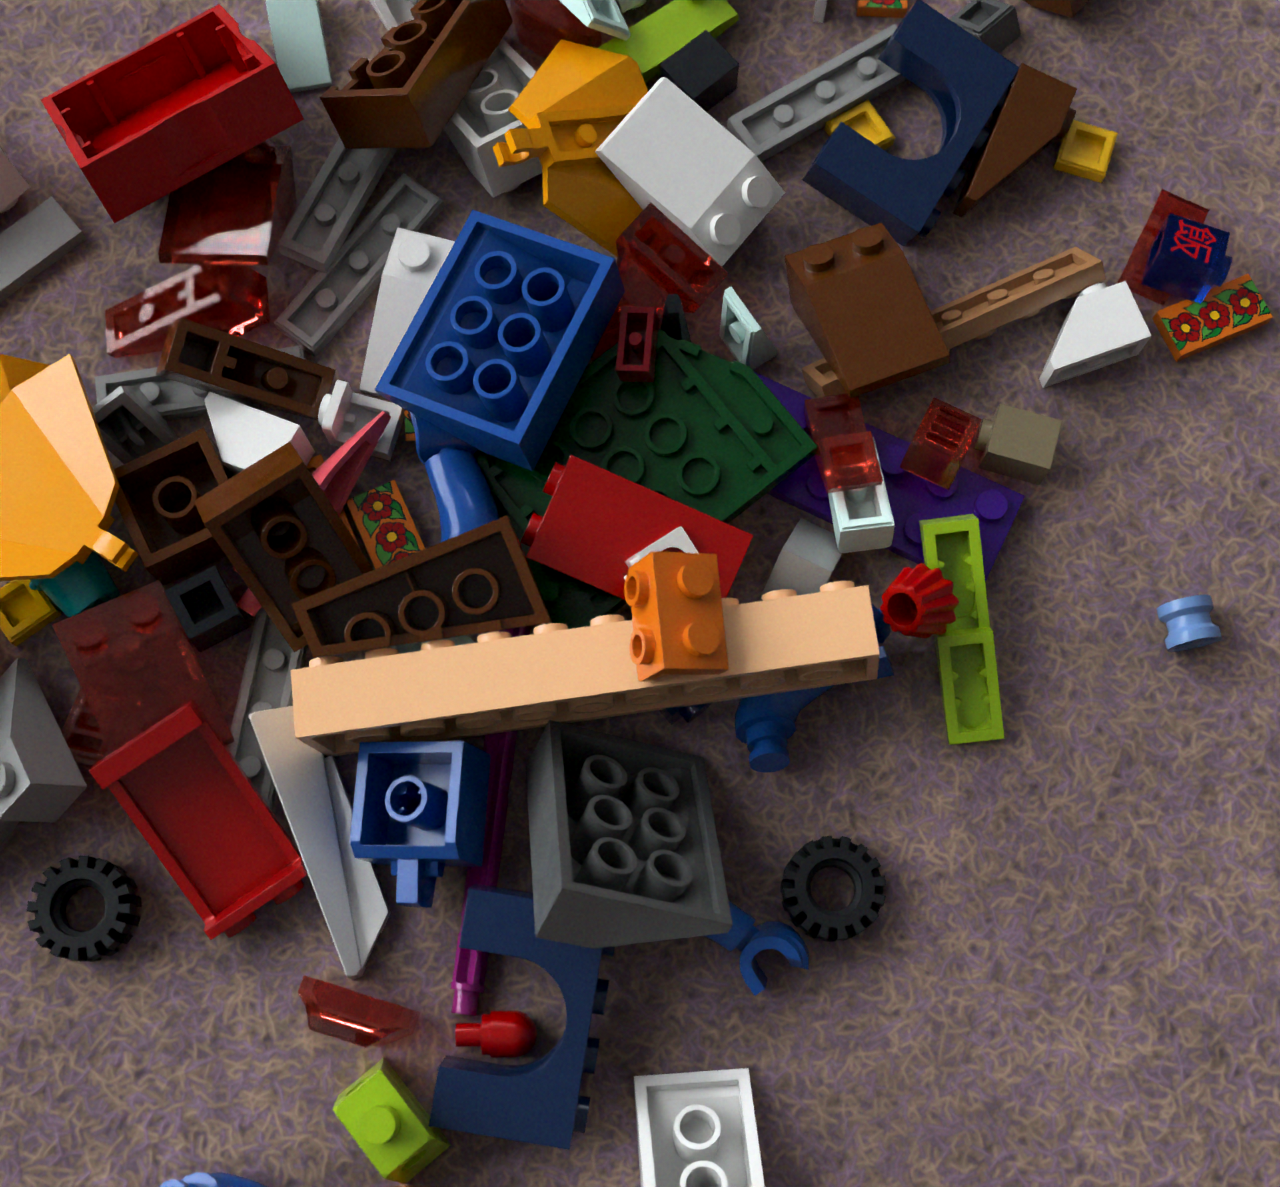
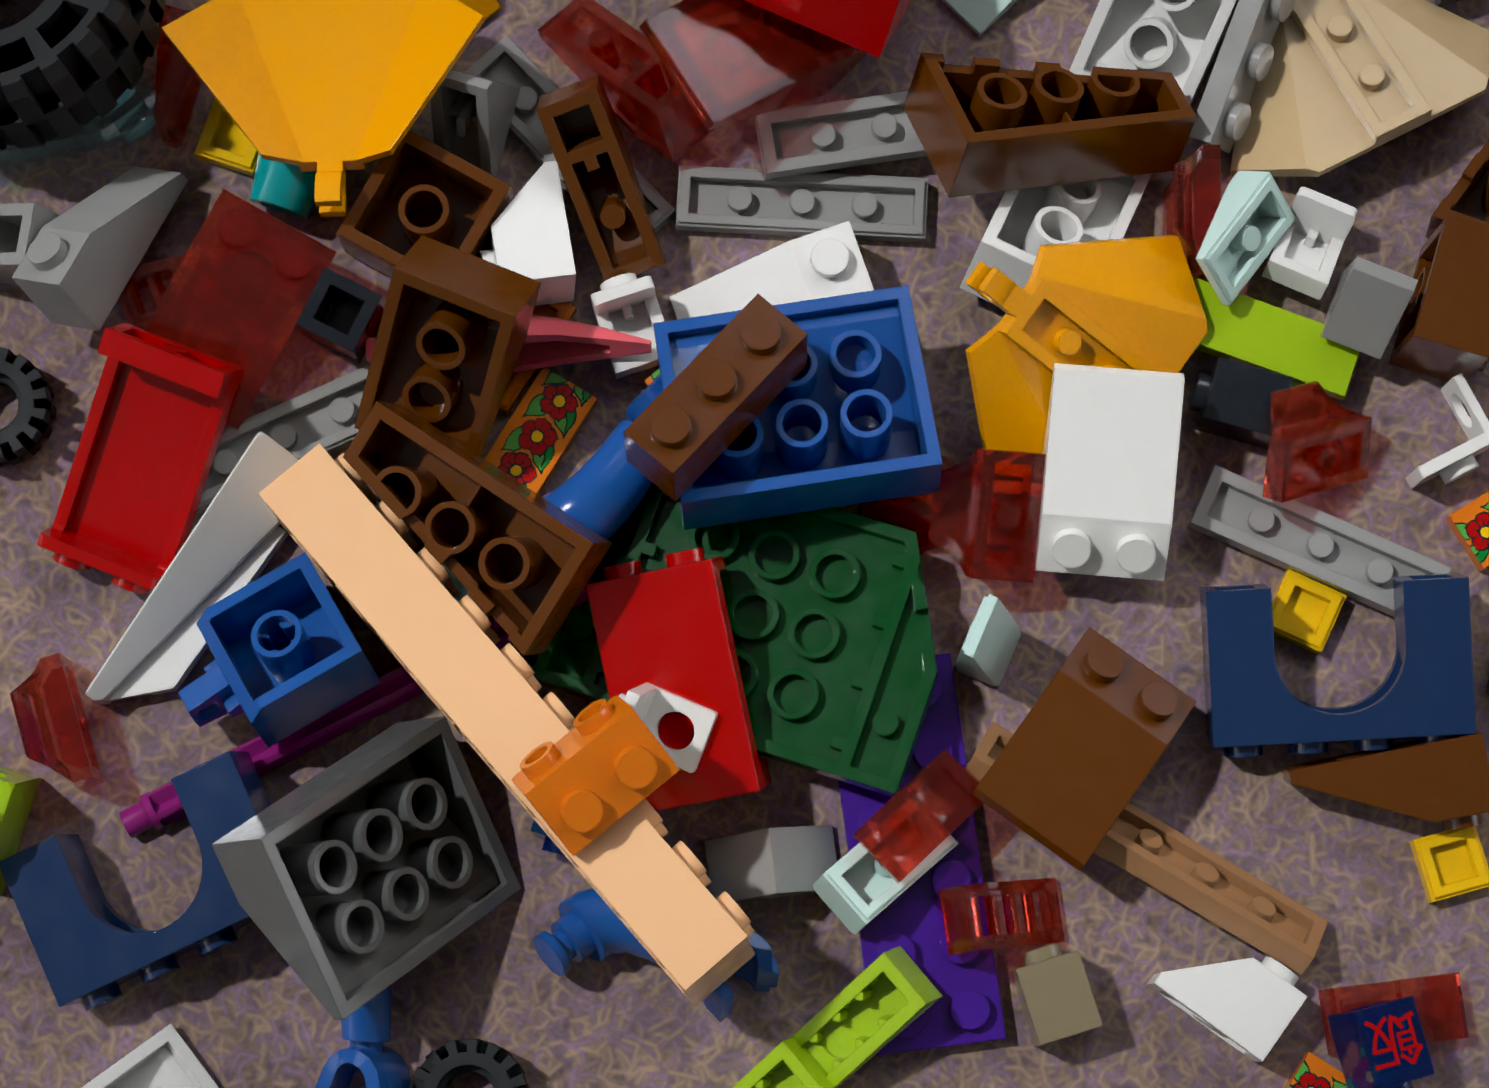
camera: 55 degrees right, 5 degrees up
red cylinder [455,1010,537,1058] -> none
dark red piece [616,306,659,383] -> none
black bar [660,294,691,342] -> none
red piece [880,563,959,639] -> none
none -> reddish brown brick [623,294,808,502]
none -> clear red slope [1262,381,1372,503]

